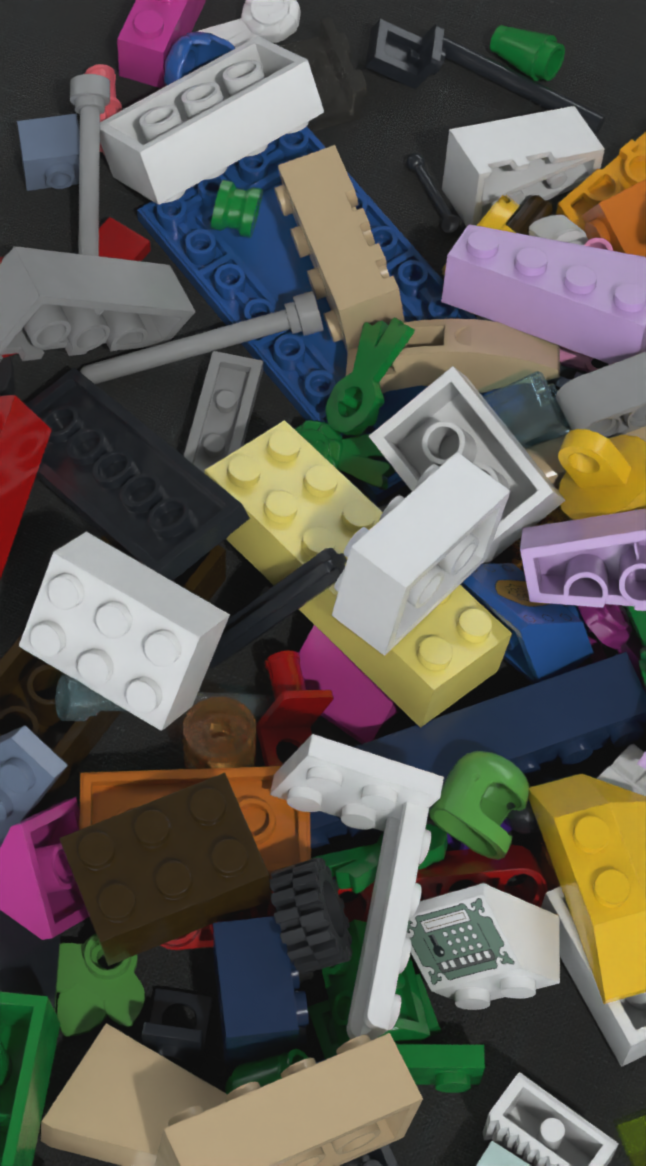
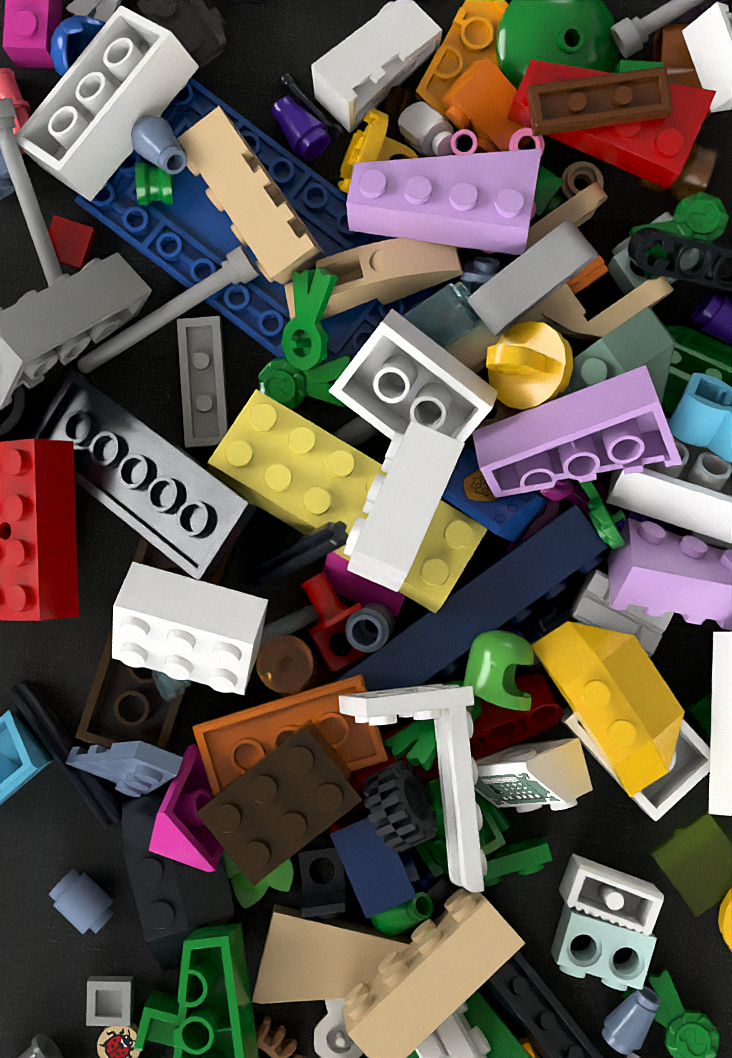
camera: 10 degrees left, 25 degrees up
none -> sand blue cone [131,115,187,175]
none -> dark purple cone [271,96,331,161]
none -> sand blue brick [345,602,396,652]

